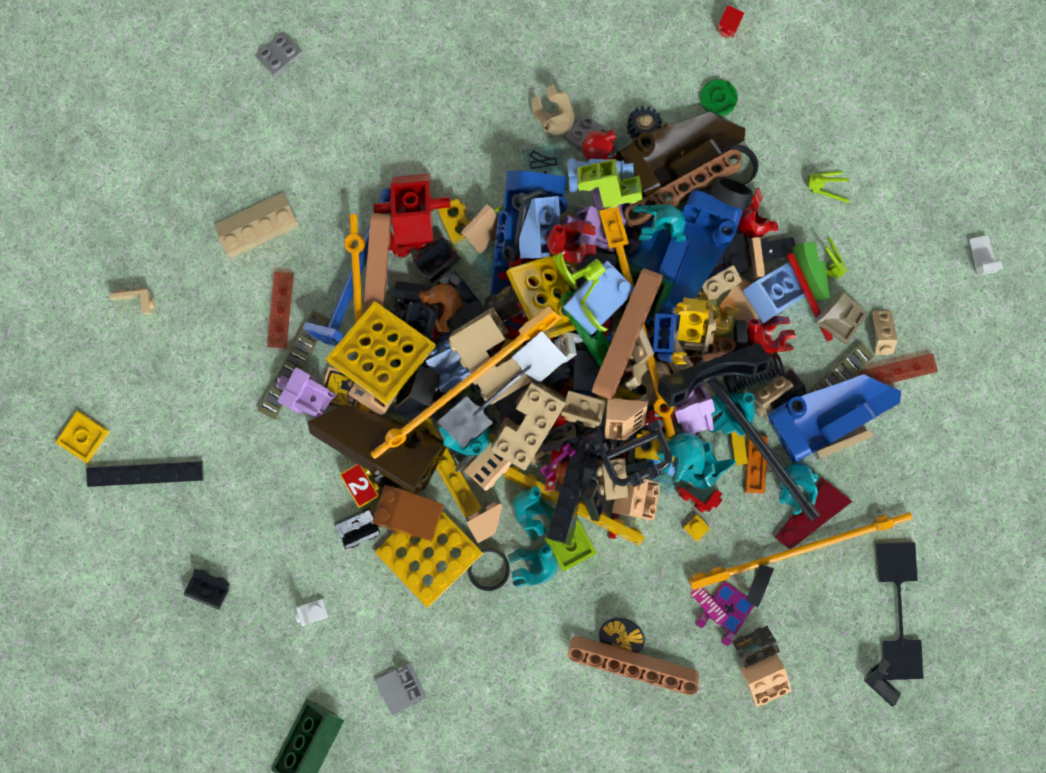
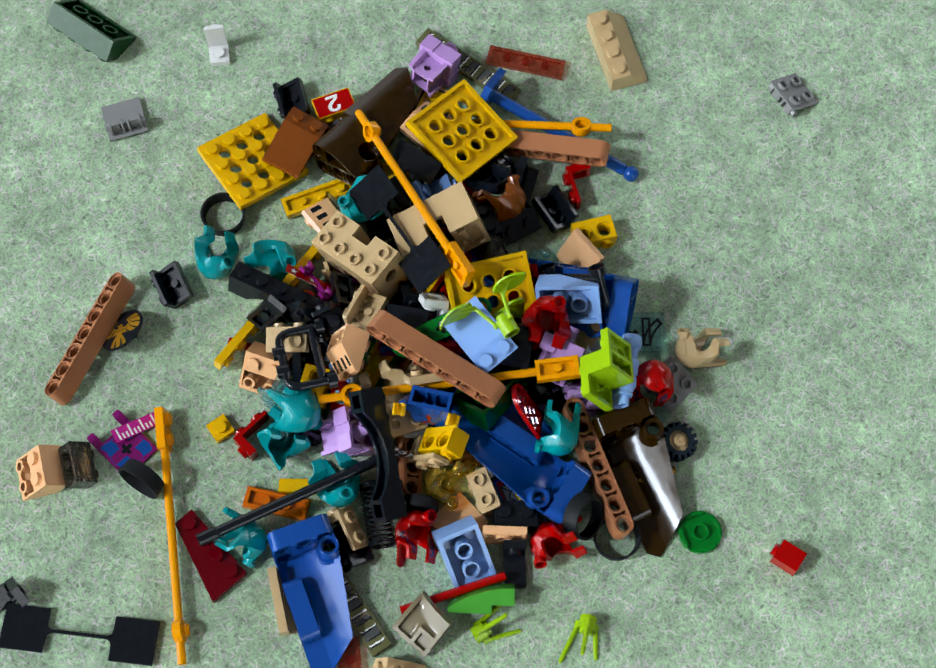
camera: 100 degrees right, 15 degrees down
red slope [373,174,451,245] -> none
light nougat slope [466,502,503,543] -> none
lime plate [545,519,597,572] -> none
none -> black bracket [149,261,194,309]
none -> red window [511,383,543,439]

